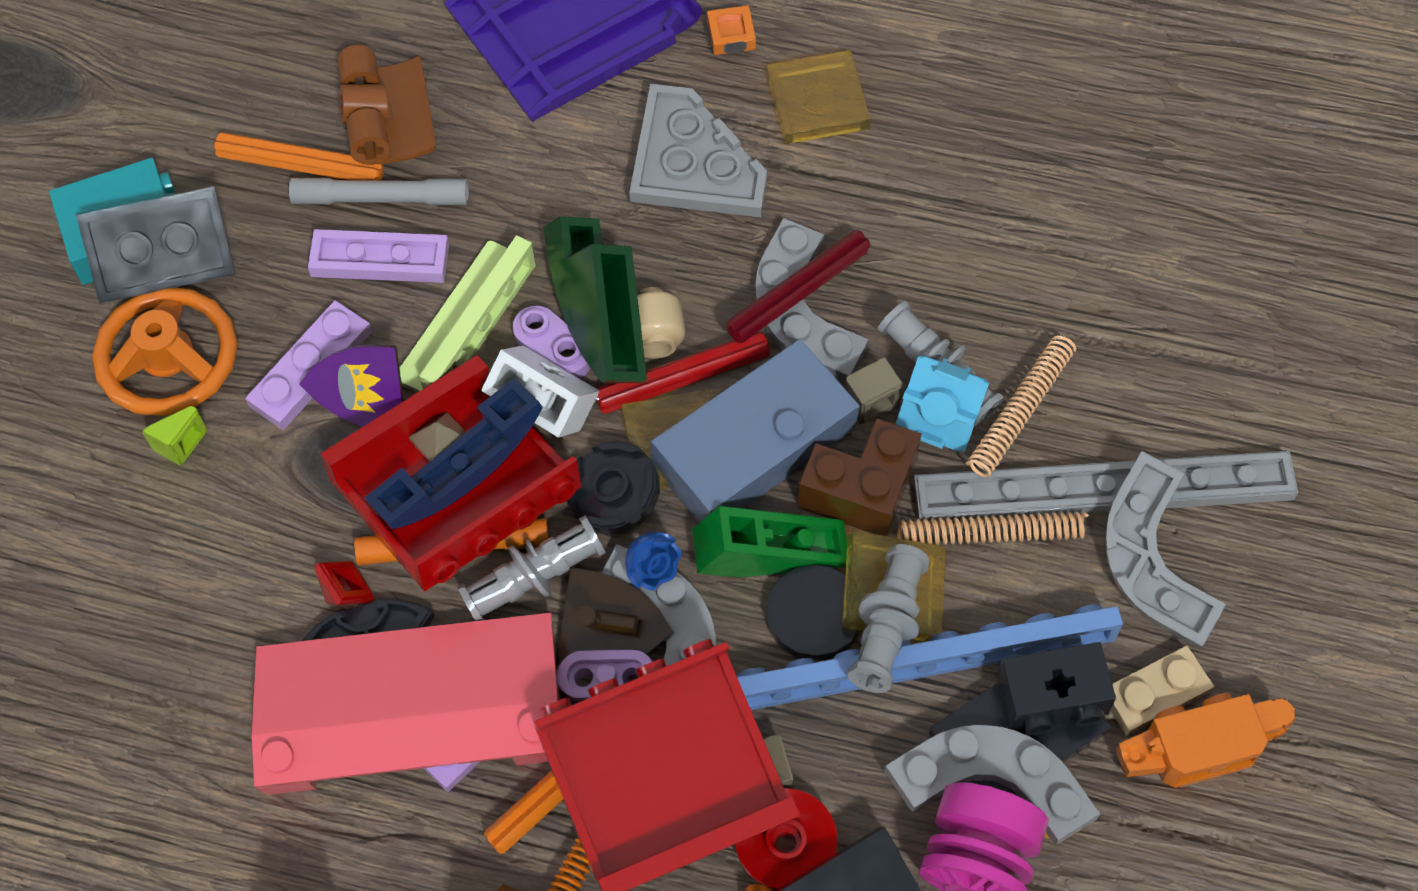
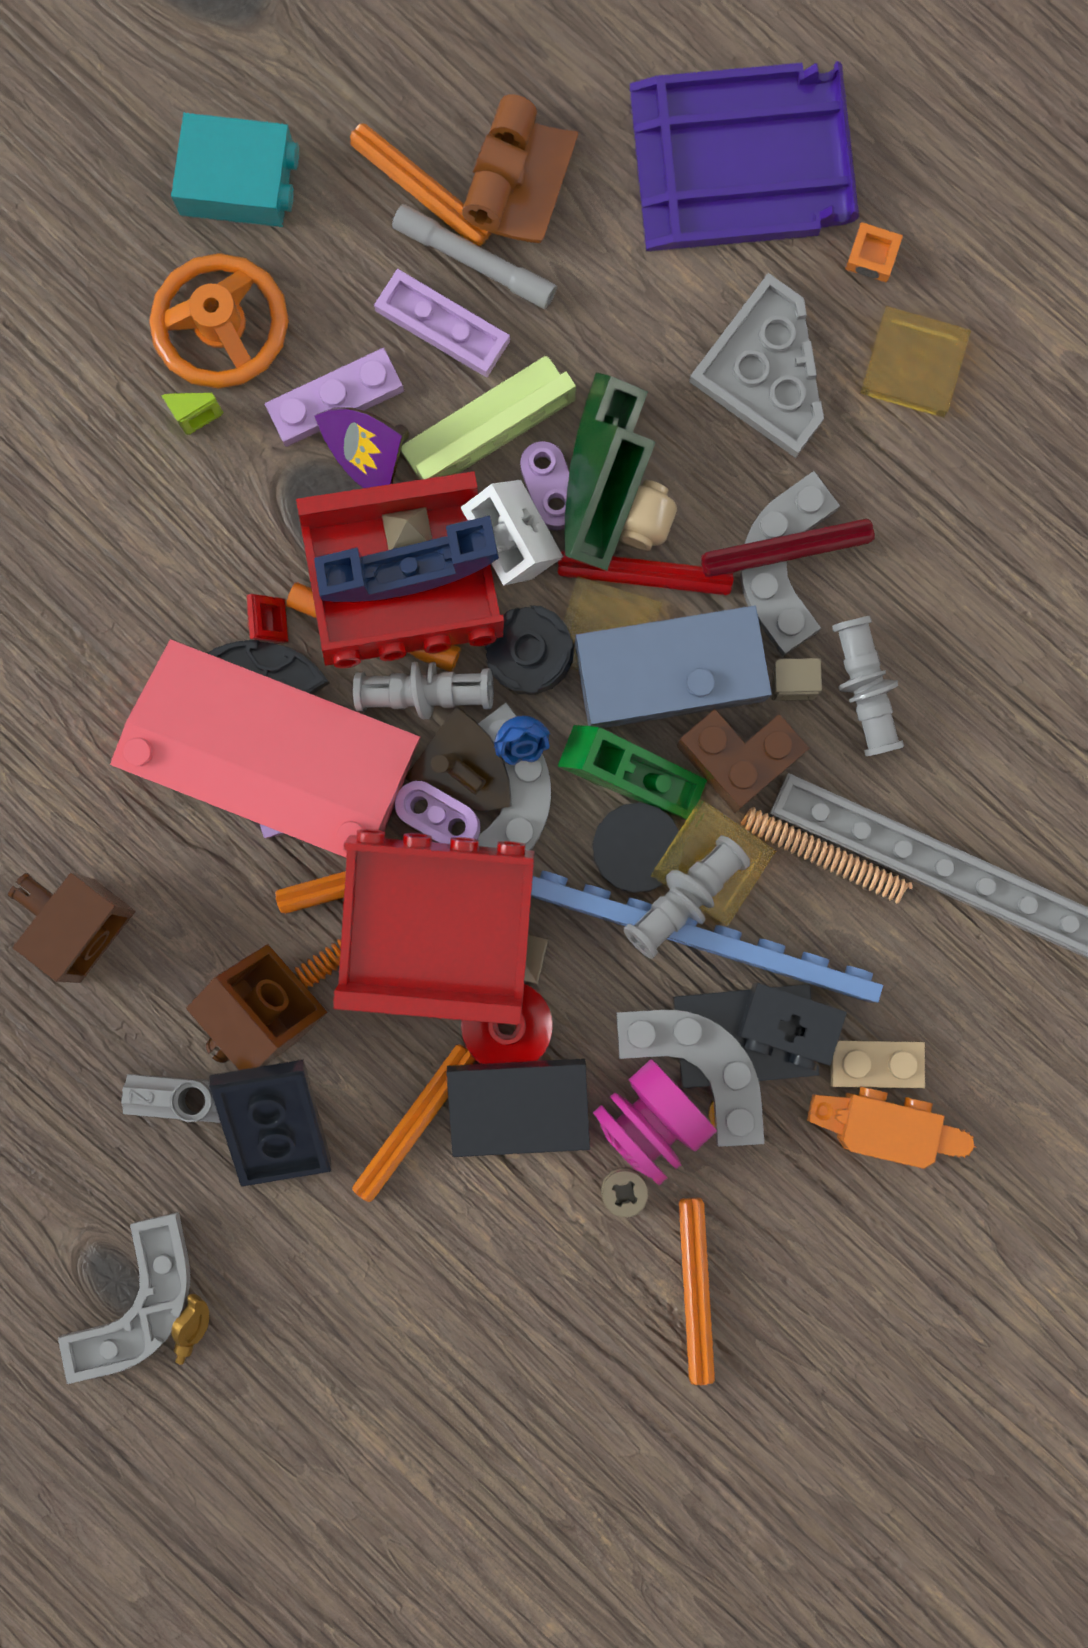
camera: 30 degrees right, 20 degrees up
tile [76,185,235,304] -> none
medium azure piece [895,356,990,452] -> none
light nougat piece [966,336,1077,477] -> none
light grey plate [1105,451,1226,649] -> none

